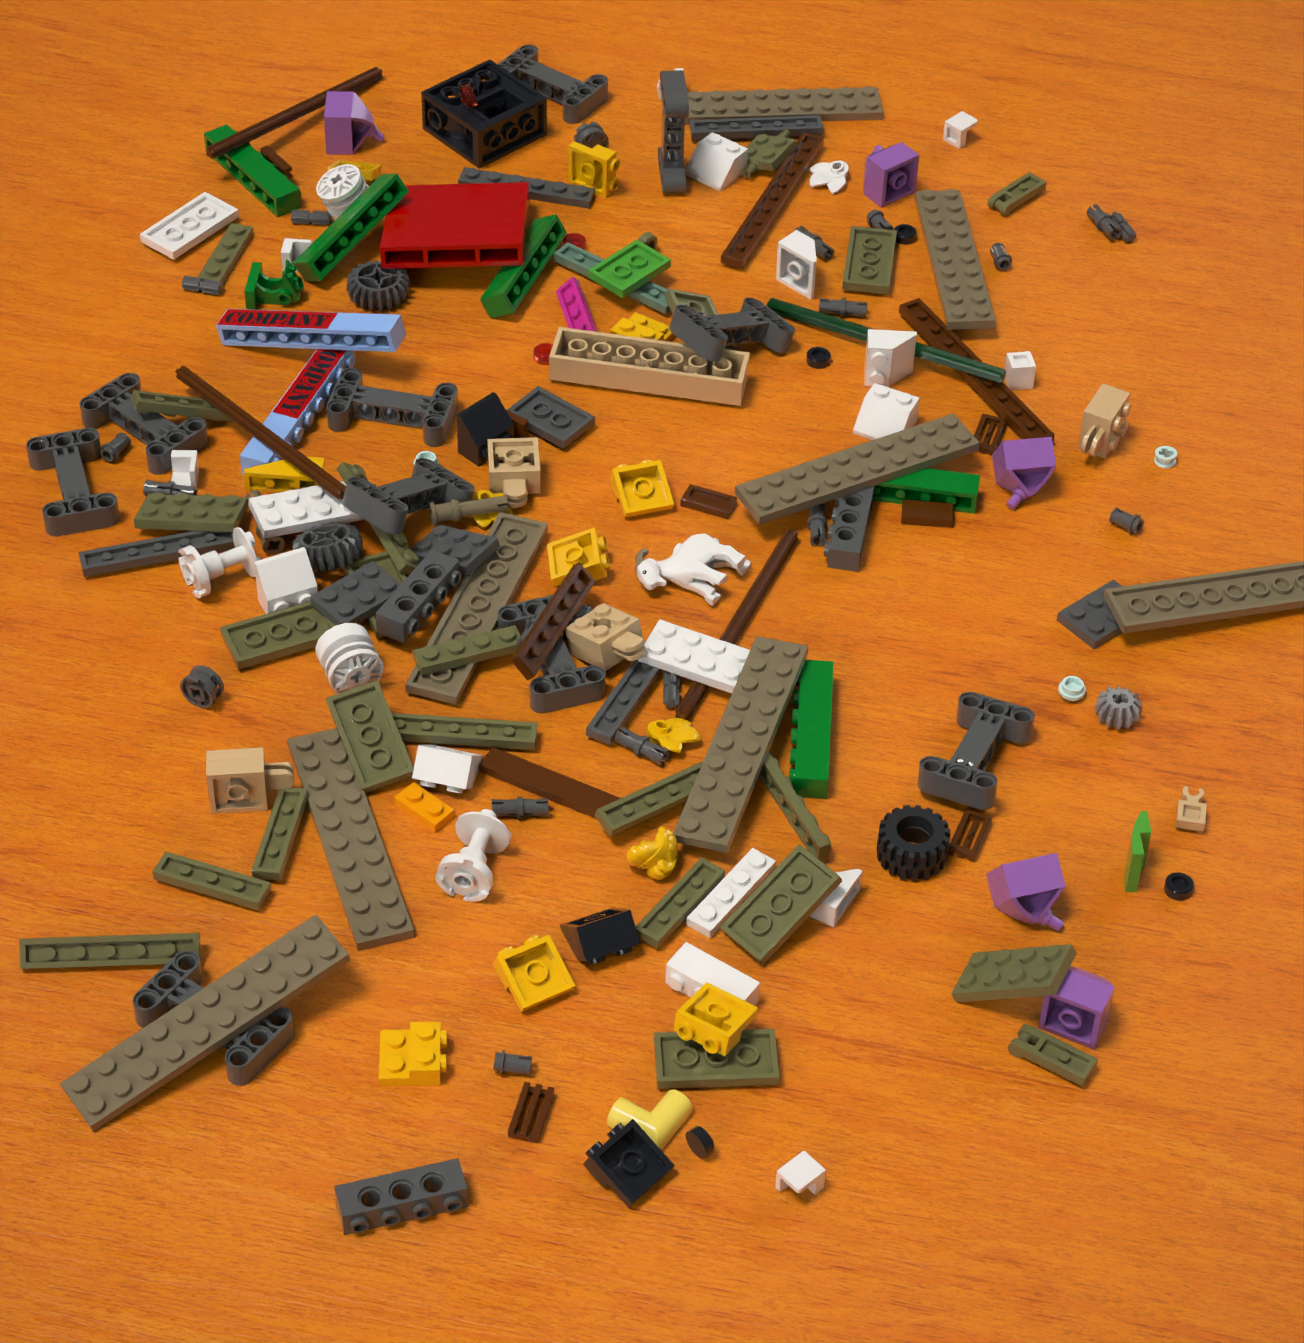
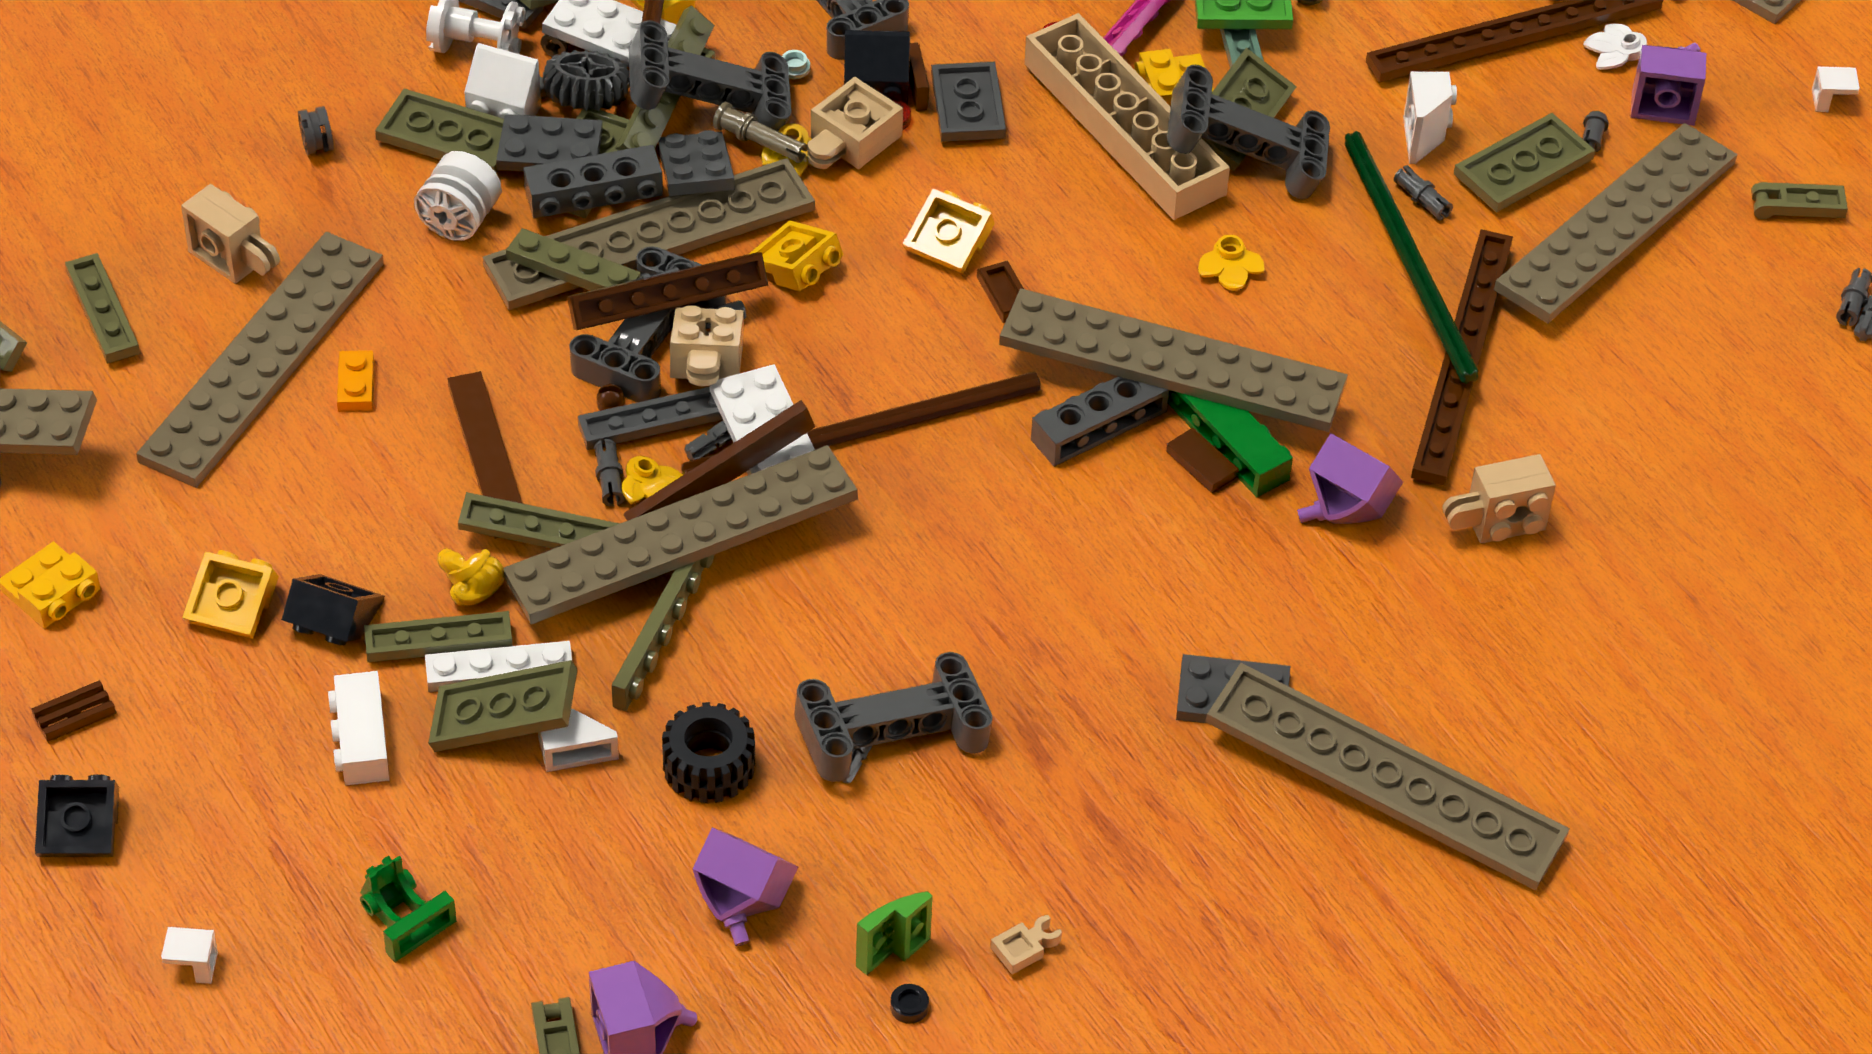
camera: 45 degrees right, 5 degrees up
olive plate [251,788,308,881] -> none
olive plate [325,680,414,793] -> none
olive plate [391,713,538,750] -> none
white slope [412,745,484,793] -> none
white piece [435,809,512,902] -> none
dark grey pin [492,797,549,819] -> none
dark grey pin [493,1050,532,1076] -> none
light yellow brick [607,1090,693,1150] -> none
white animal [635,534,751,606] -> none
olive plate [654,1029,780,1089] -> none
yellow plate [673,982,758,1056] -> none
tile [686,1126,714,1159] -> none
green brick [789,660,834,799] -> none
dark grey pin [795,226,835,261] -> none
black tile [806,347,831,369] -> none
dark grey pin [807,503,828,547] -> none
white slope [853,383,920,440] -> none
white slope [864,329,917,387] -> none
black tile [894,224,917,245] -> none
reddish brown tile [948,809,992,862] -> none
olive plate [951,944,1077,1002] -> none
reddish brown tile [974,414,1006,456] -> none
dark grey pin [990,243,1012,270] -> none
white panel [1005,351,1036,391] -> none
light aqua plate [1058,676,1086,701] -> none
light grey gear [1095,685,1142,731] -> none
dark grey pin [1109,507,1144,534] -> none
light aqua bush [1154,446,1177,469] -> none
none -> green tile [360,856,457,962]
none -> reddish brown hinge [596,383,624,411]
none -> reddish brown tile [623,400,816,521]
none -> yellow plate [1198,235,1264,291]

